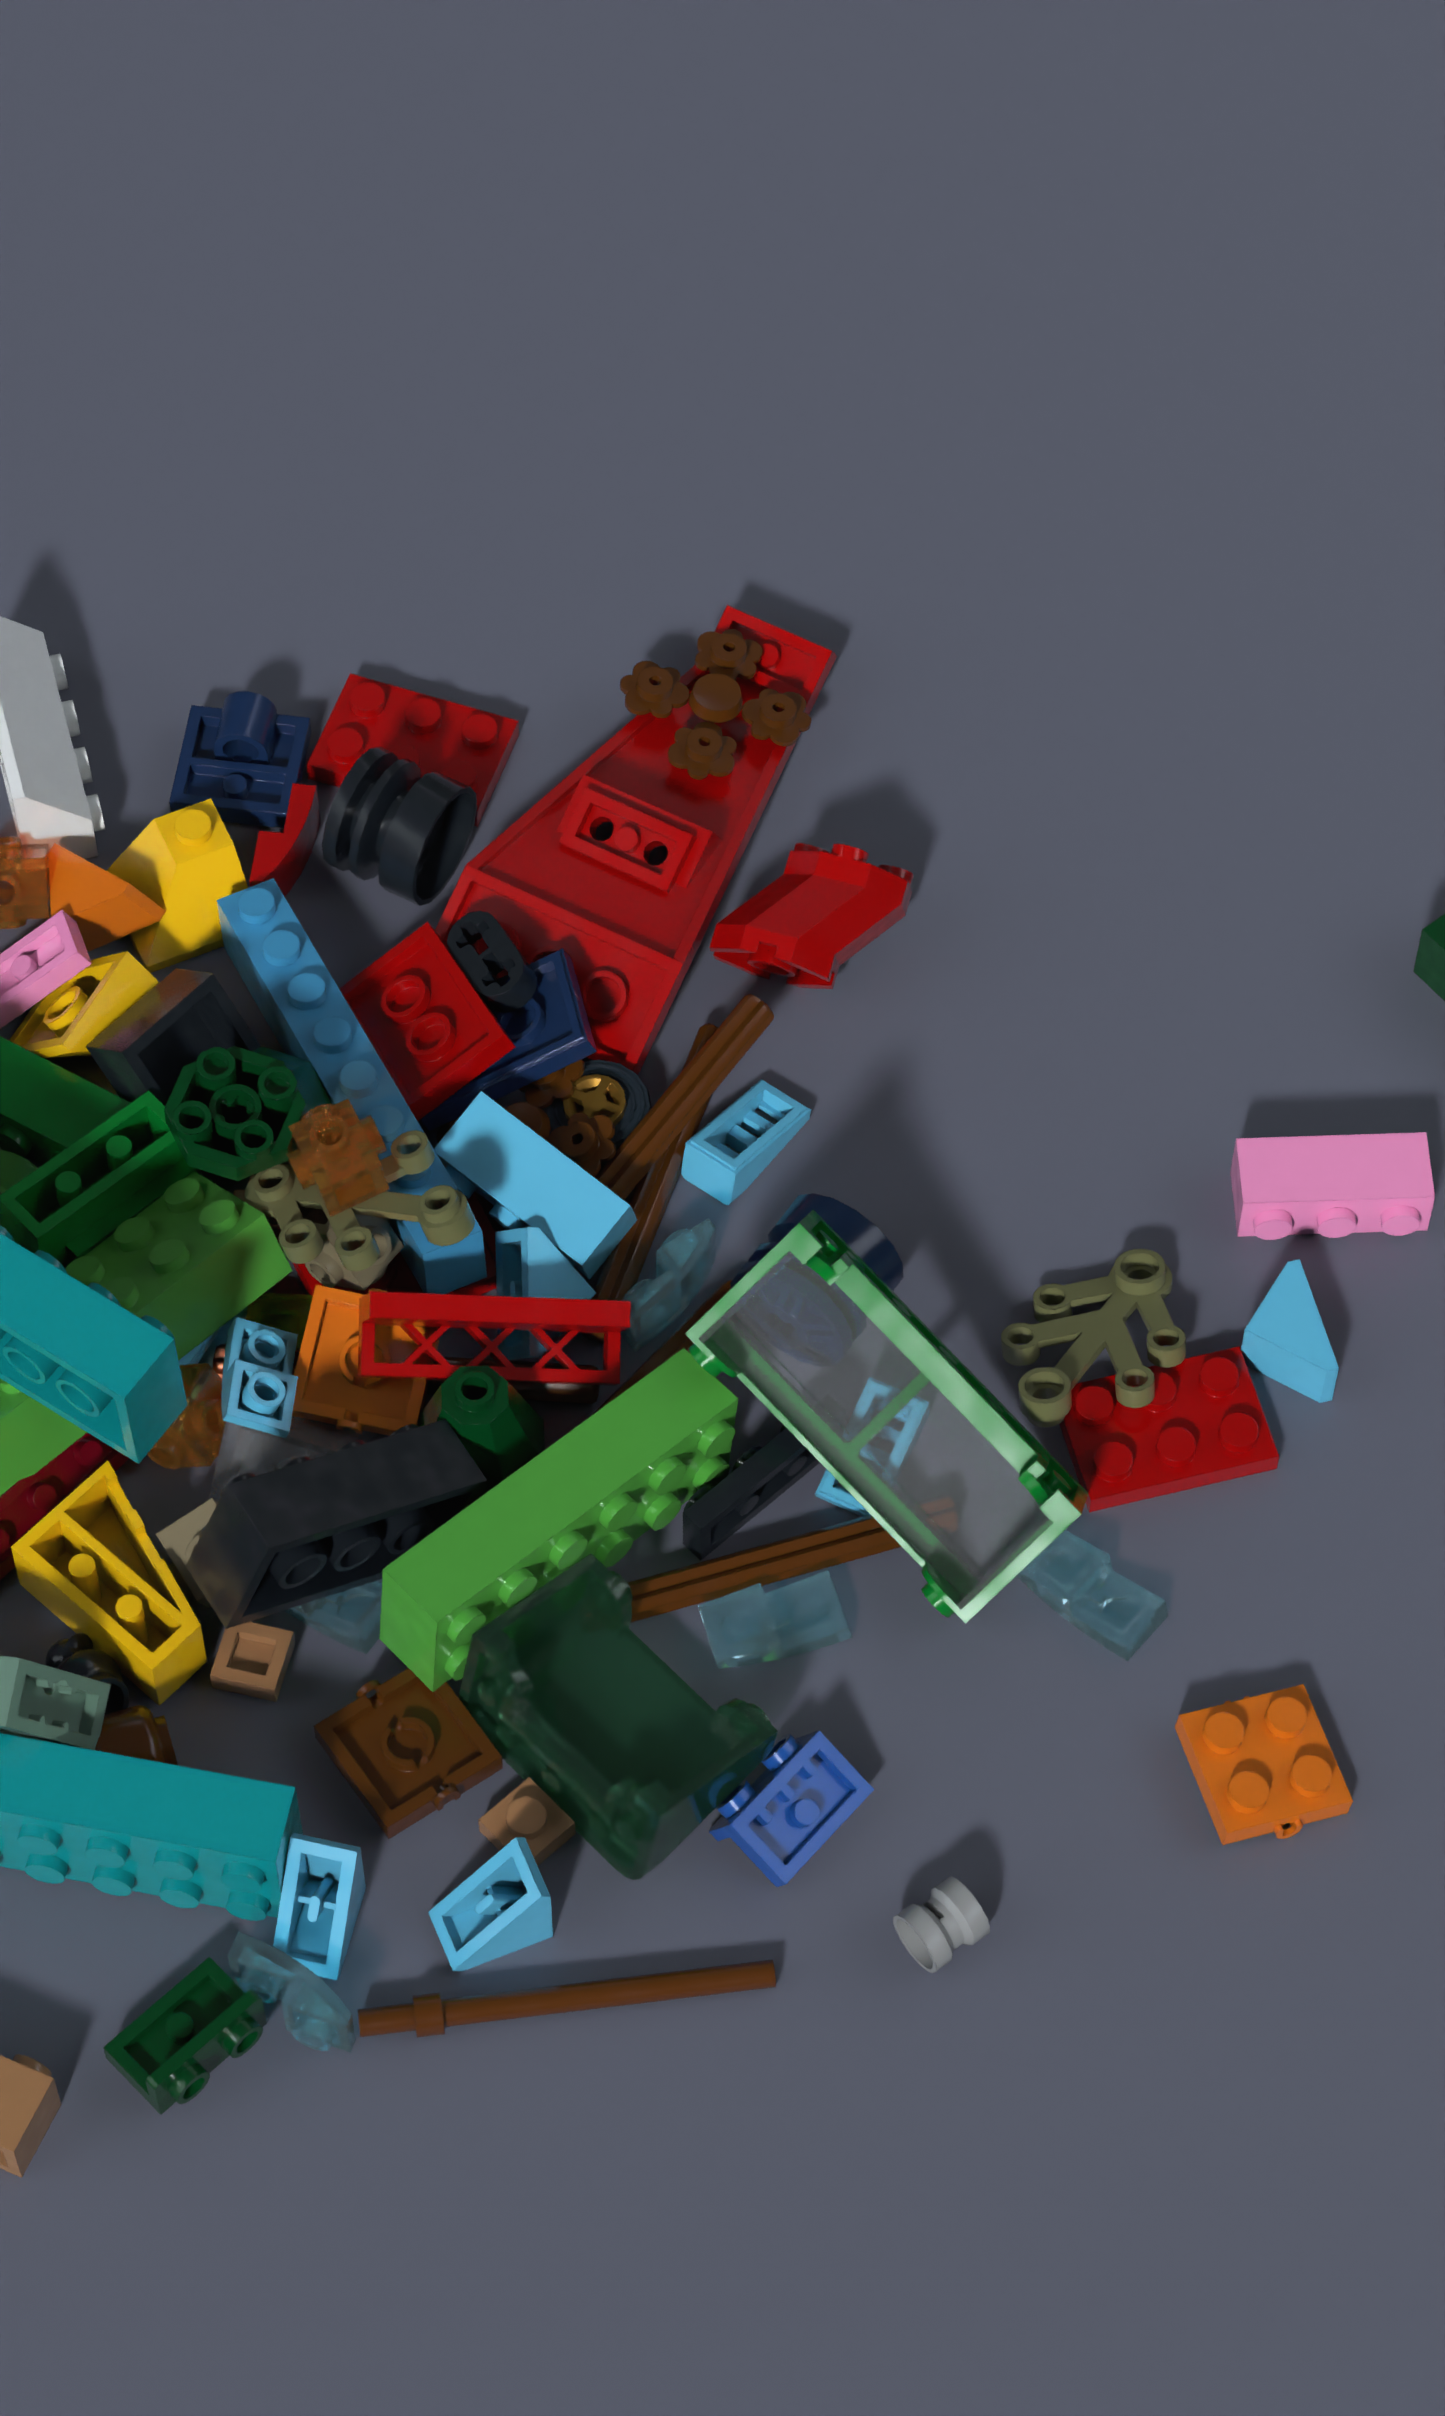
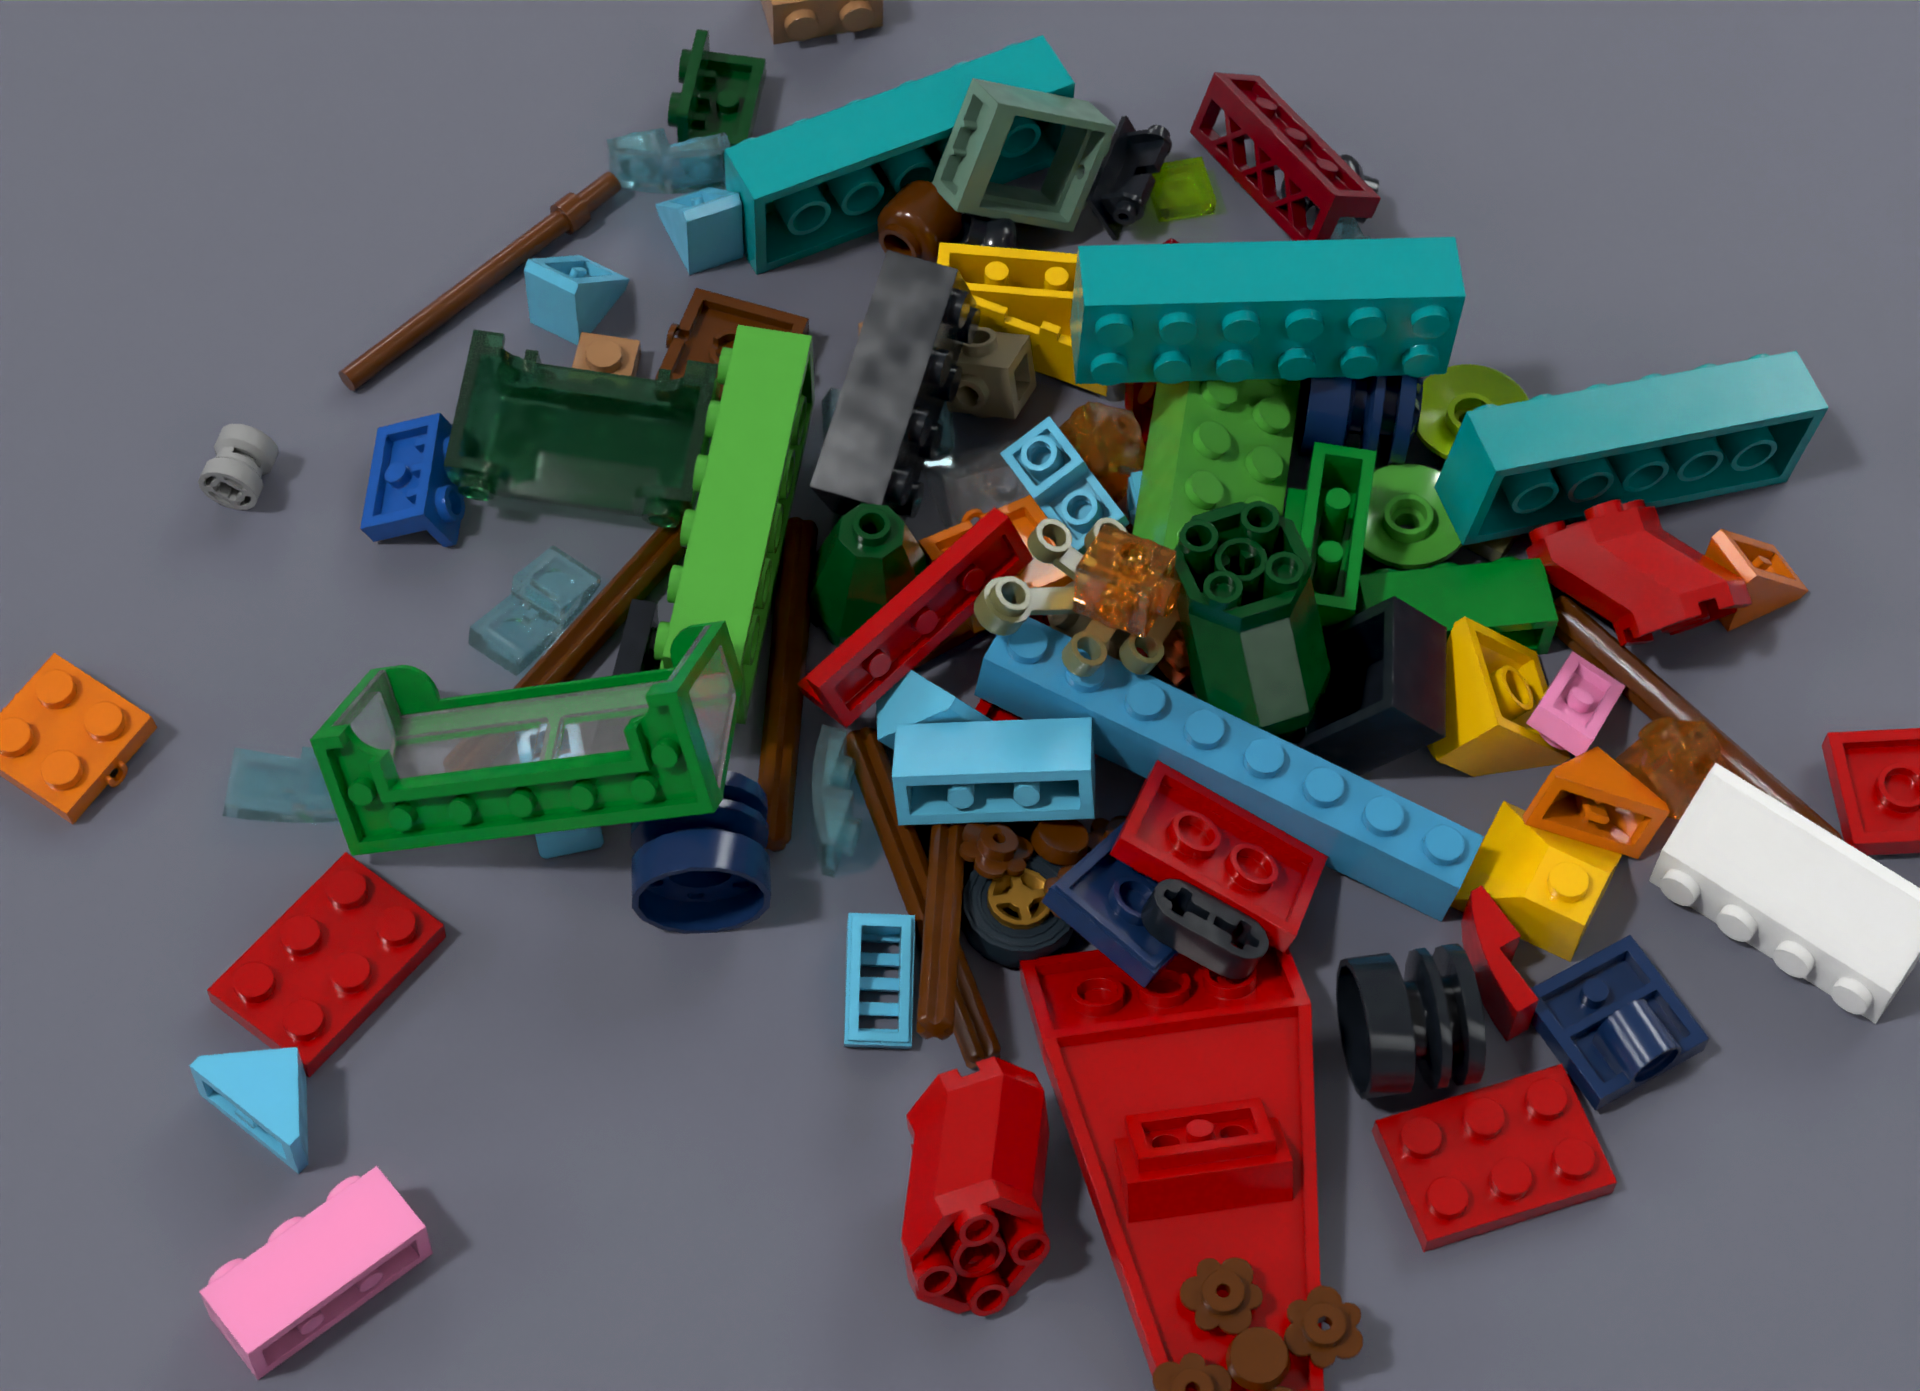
camera: 140 degrees right, 0 degrees up
olive plant [1001,1249,1186,1427] -> none

